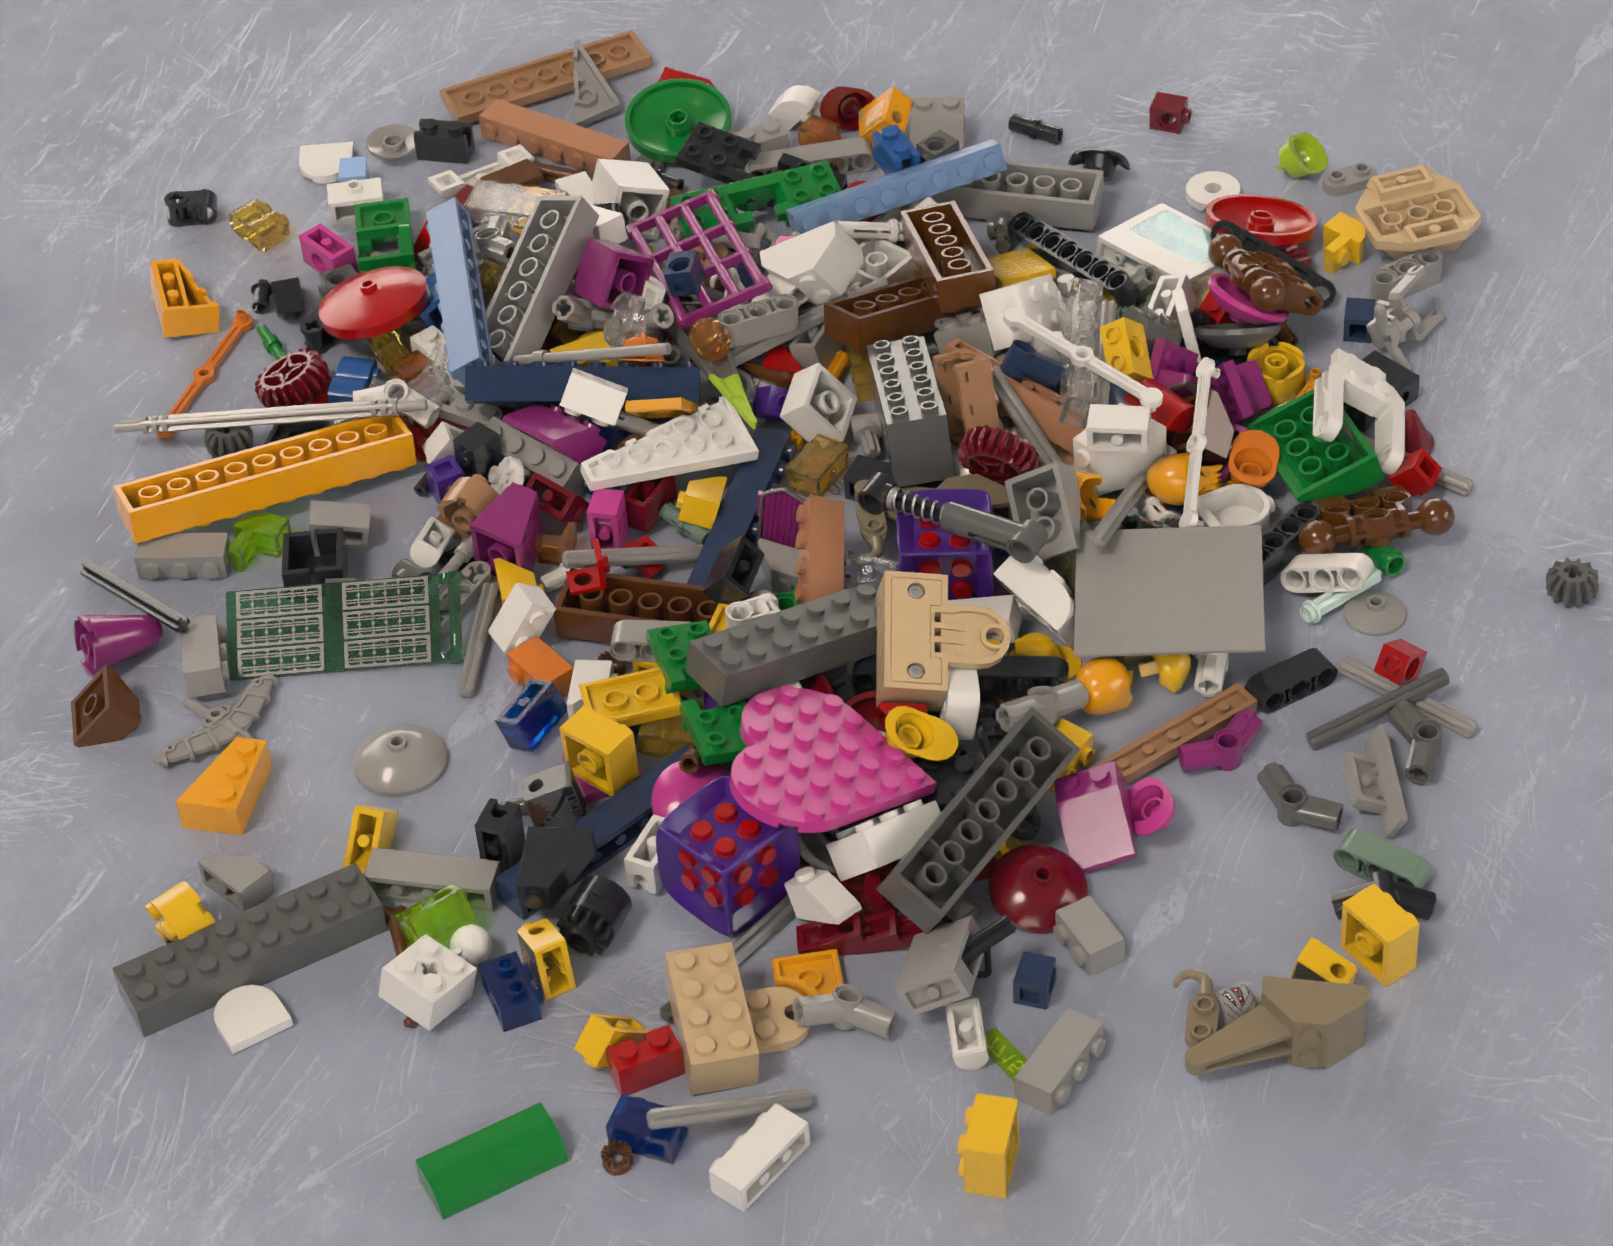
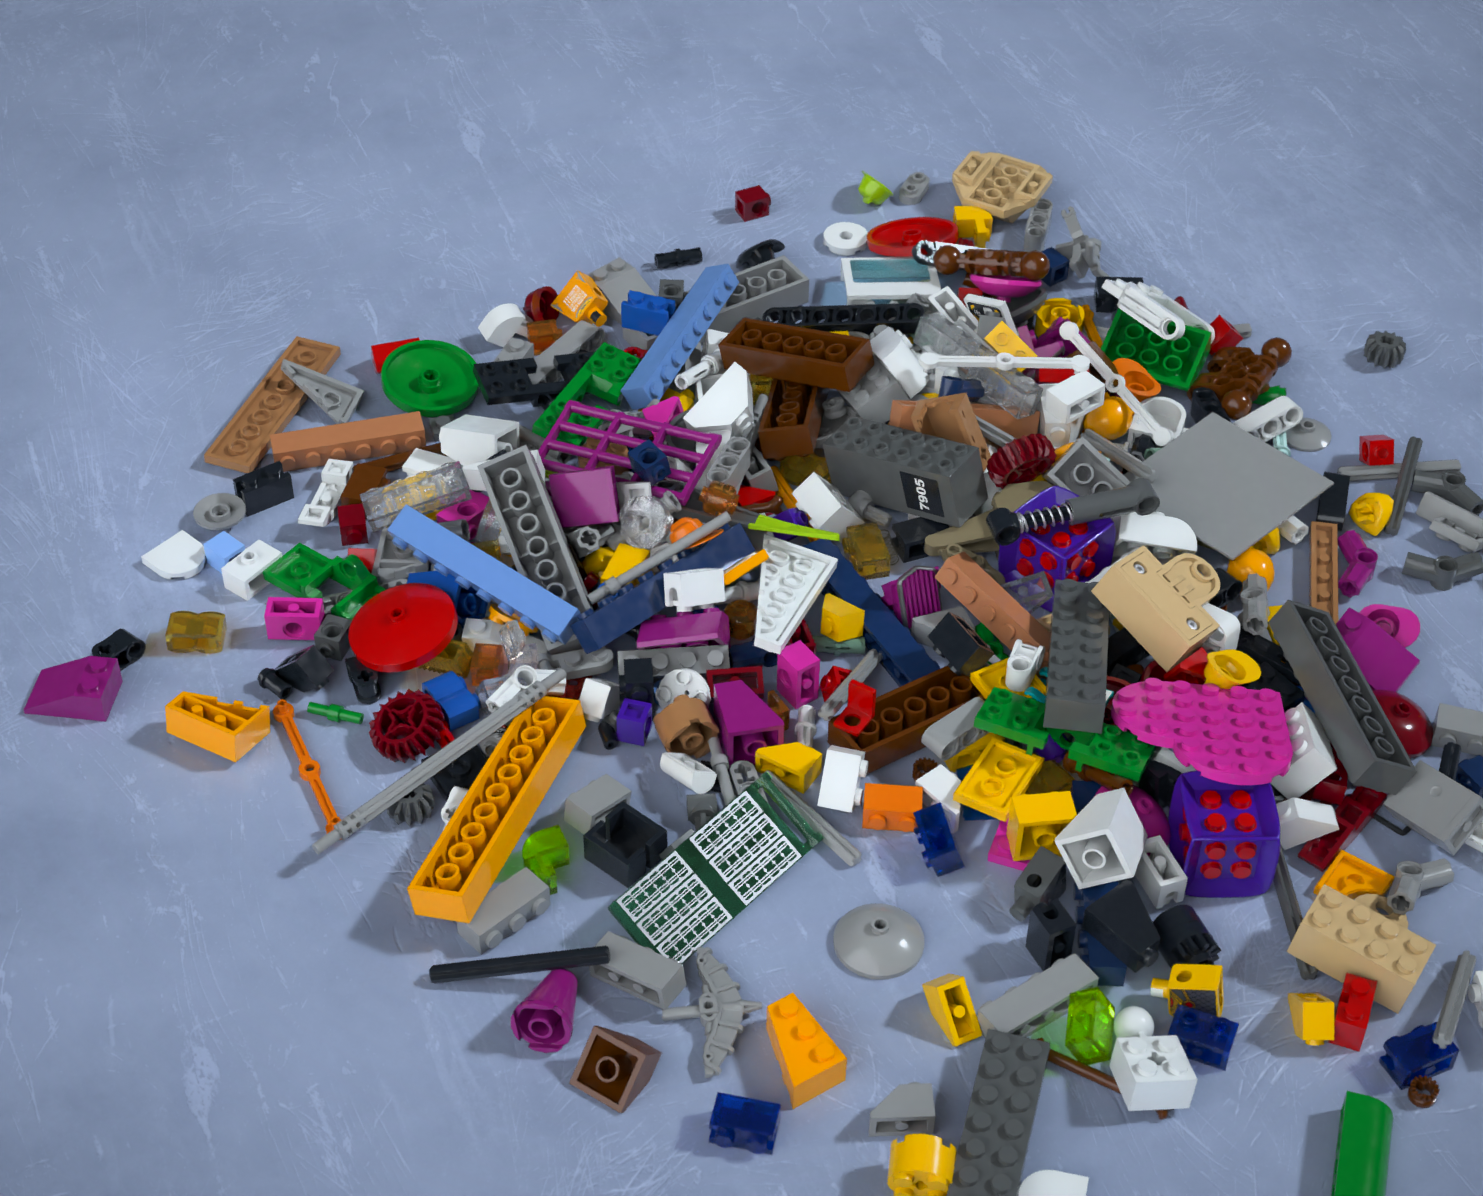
camera: 50 degrees left, 0 degrees up
none -> magenta slope [24,656,123,722]
none -> clear blue brick [709,1092,781,1155]
none -> white slope [1054,788,1148,889]
none -> yellow piece [1348,493,1394,536]

